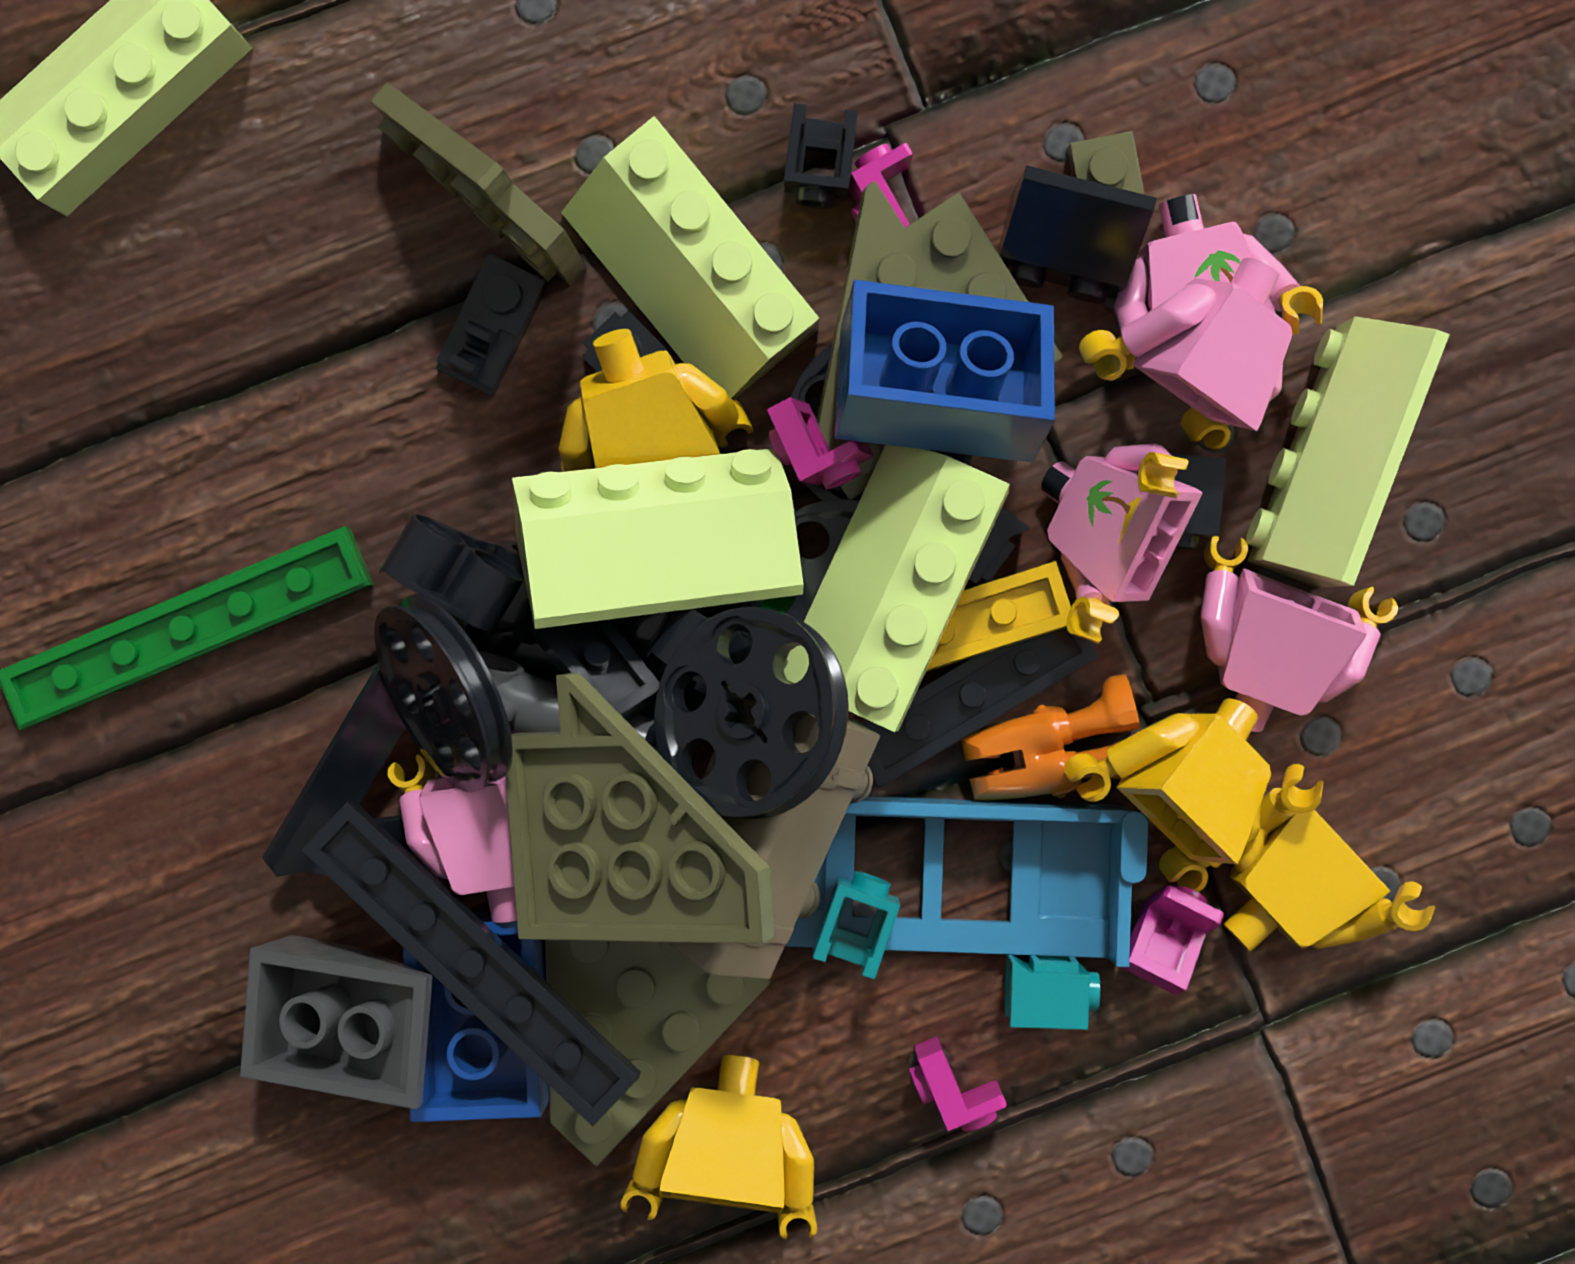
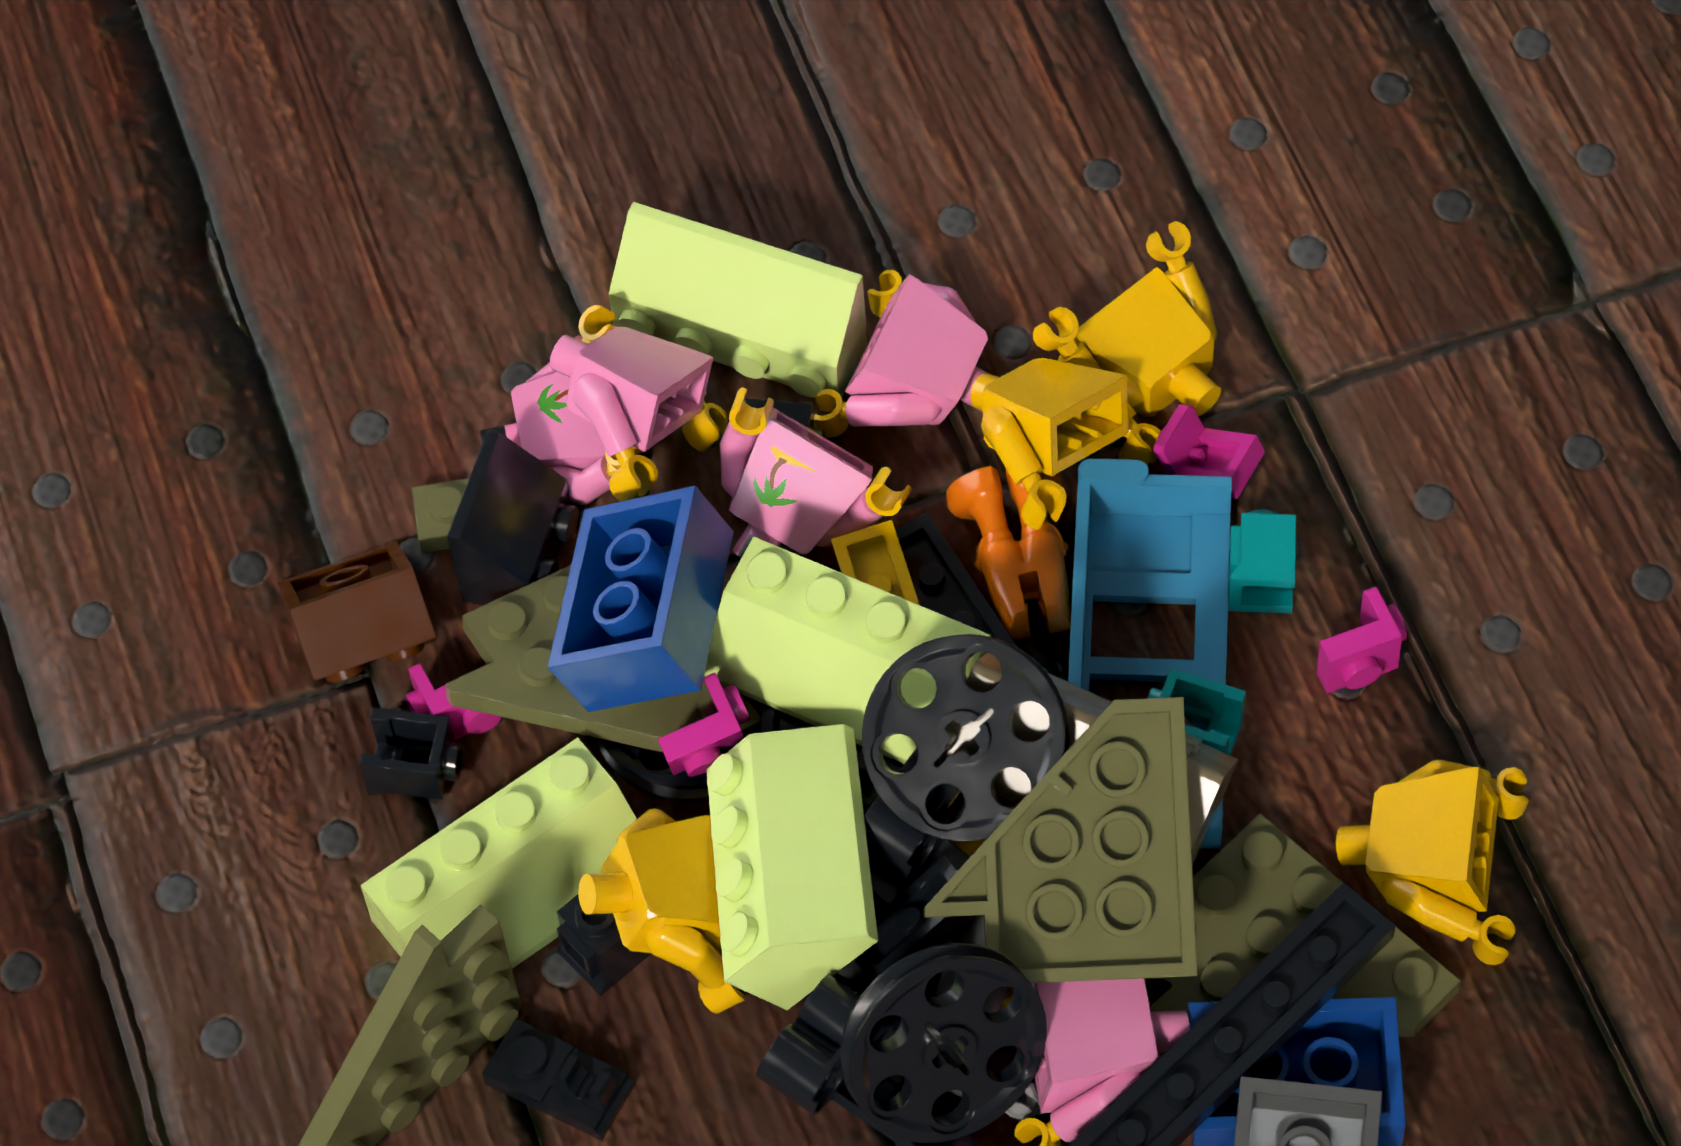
camera: 80 degrees left, 30 degrees down
none -> reddish brown slope [277,541,436,682]

